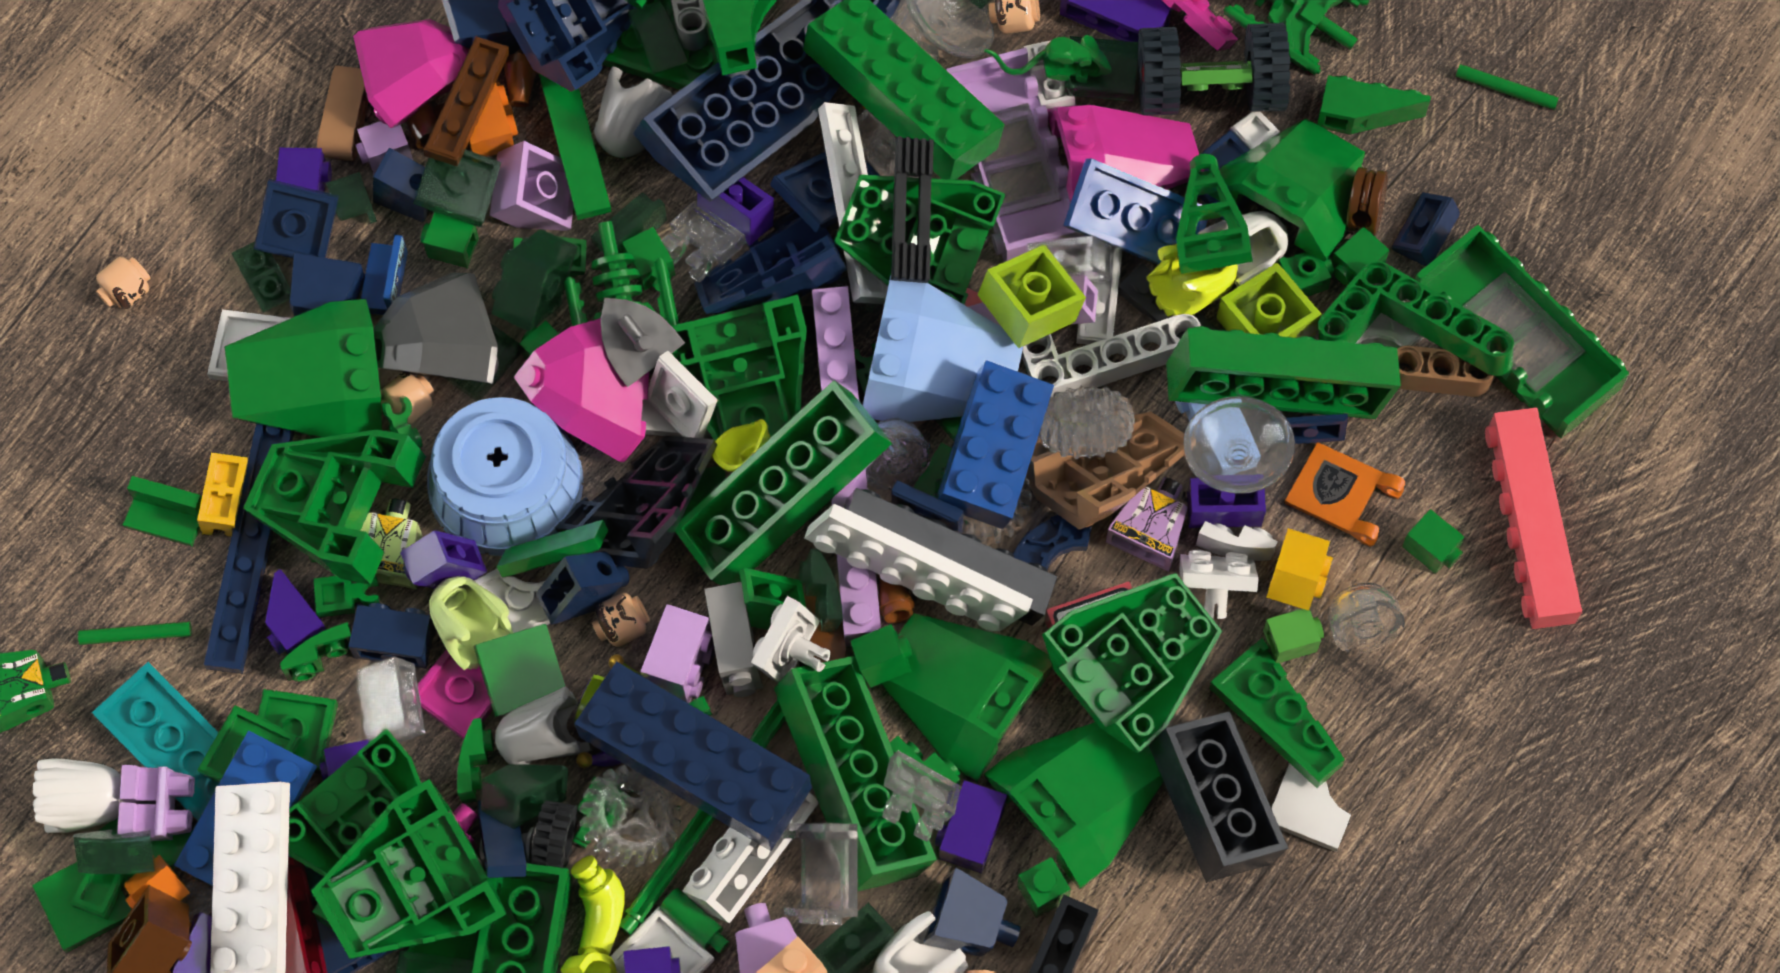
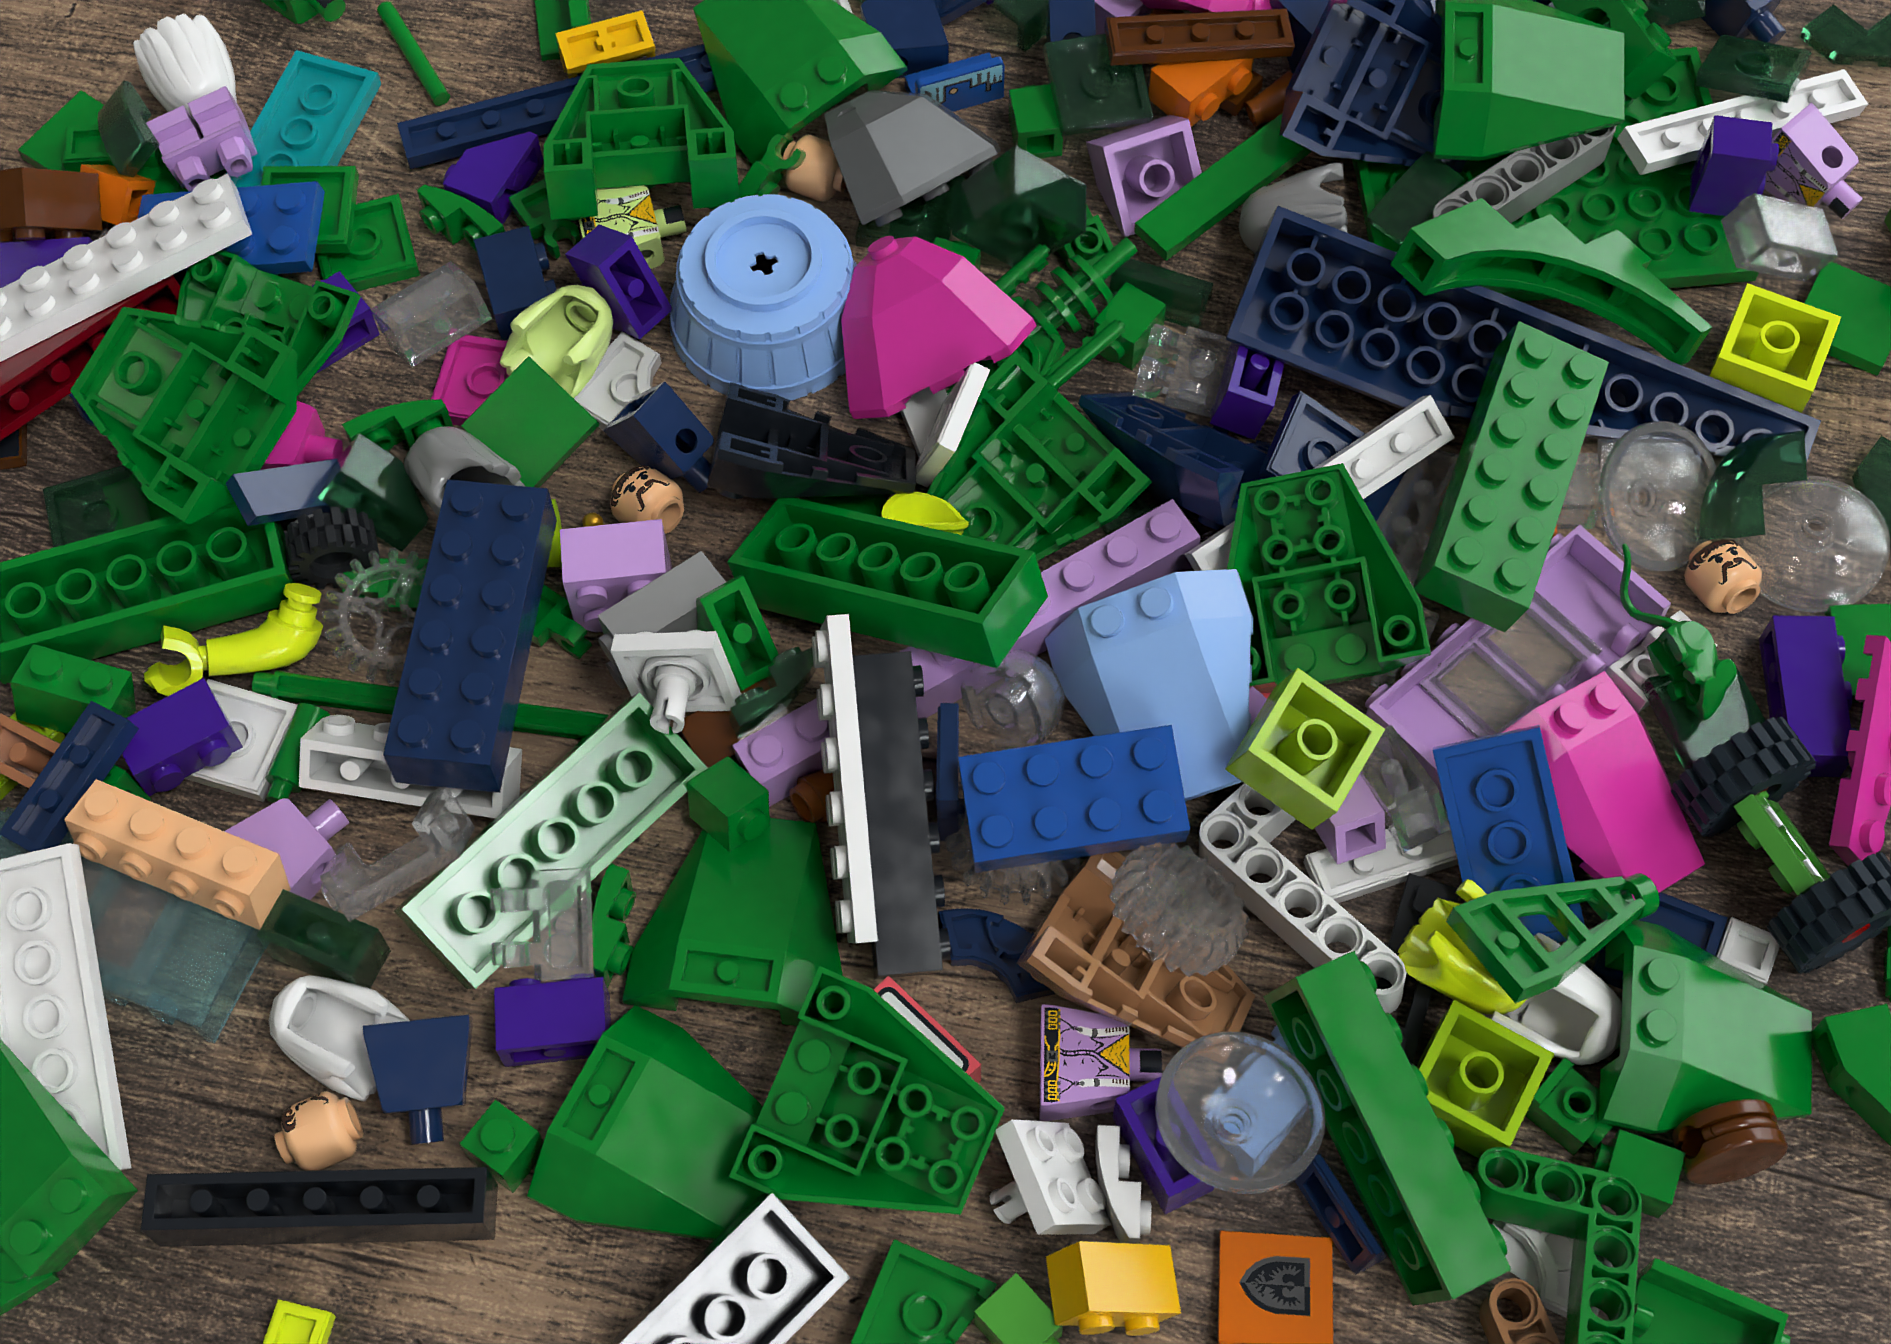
camera: 65 degrees right, 5 degrees down
green tile [497,520,608,577] -> none
flat silver shield [601,298,685,387] -> none
black container [891,136,934,283] -> none
dark blue slope [1391,192,1460,266] -> none

